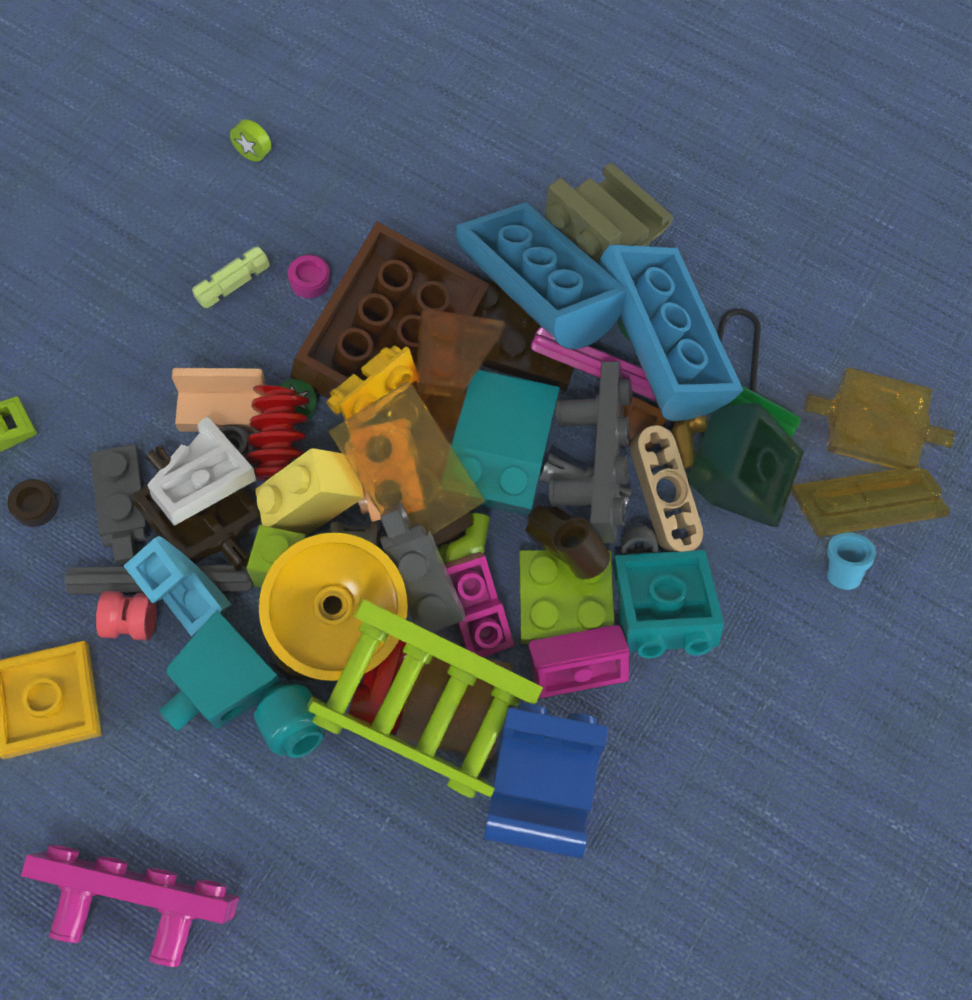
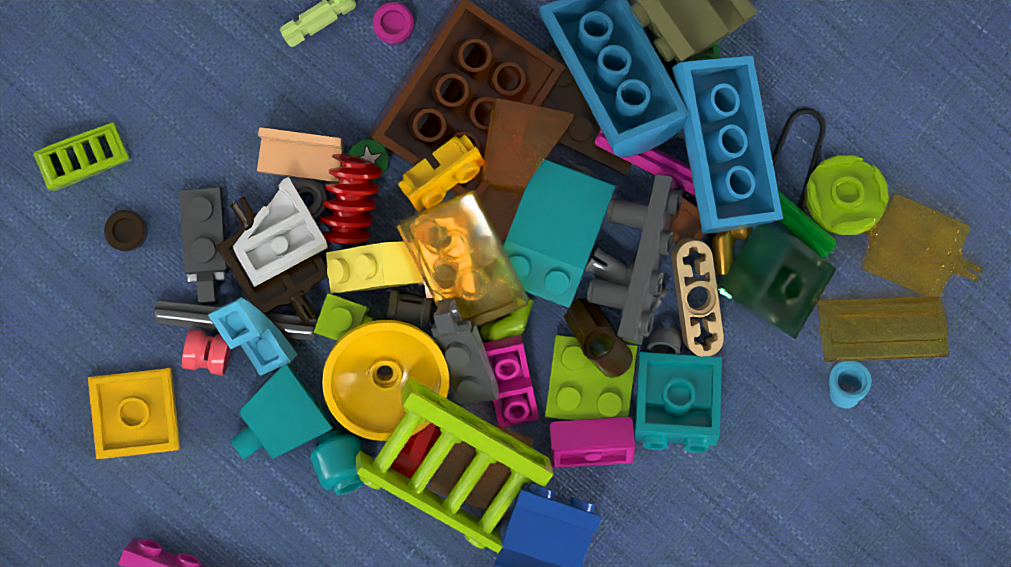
camera: 10 degrees right, 20 degrees up
none -> lime tile [805,155,889,235]

